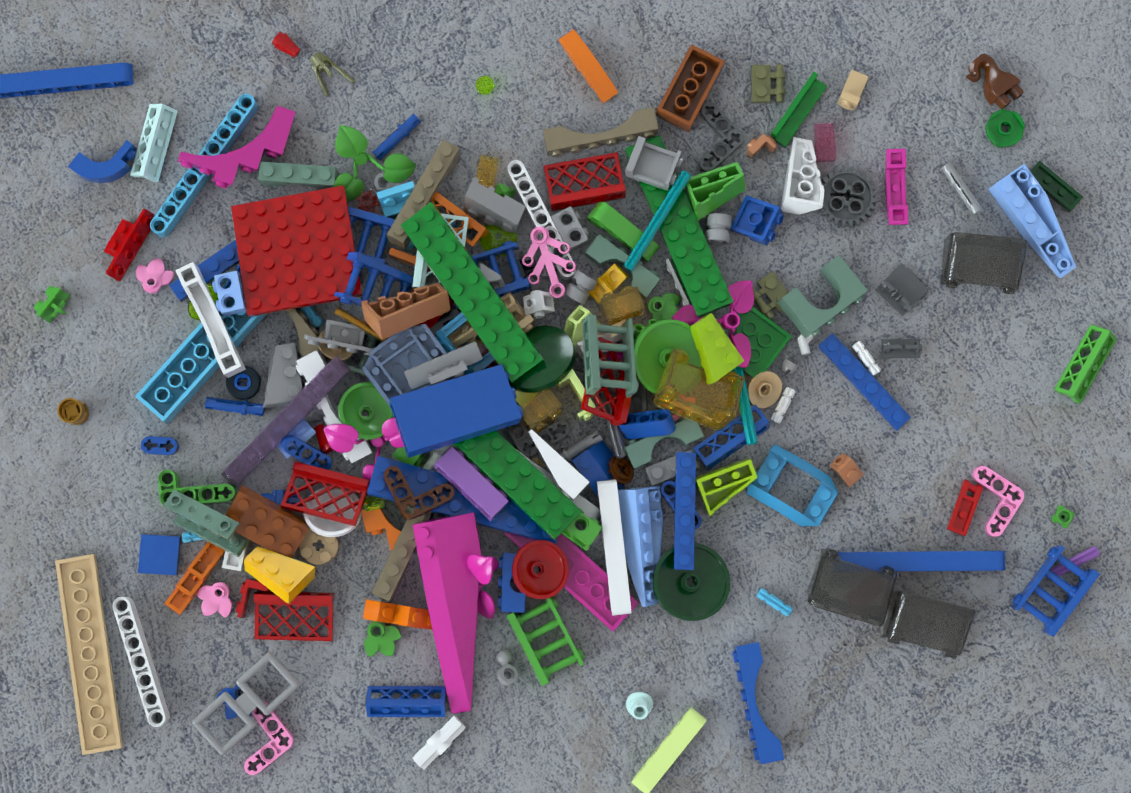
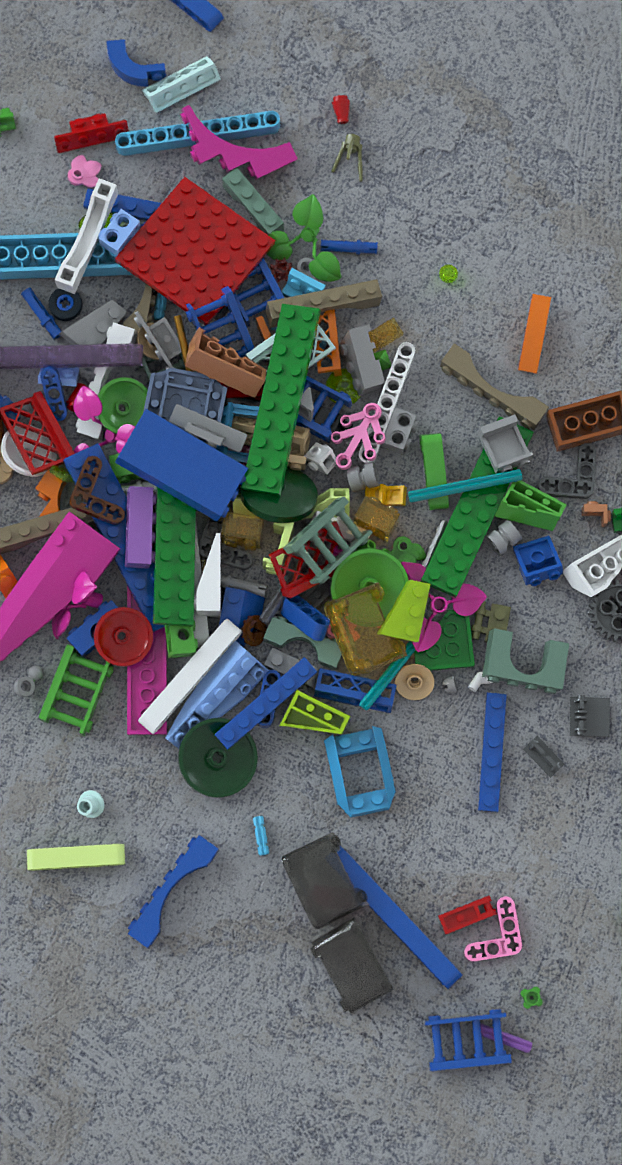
camera: 45 degrees right, 5 degrees down
red fence [543,152,626,211] -> none
sand green arch [585,234,660,300] -> none
white axle [771,387,795,424] -> none
nougat bracket [830,454,864,487] -> none
white axle [852,341,881,376] -> none

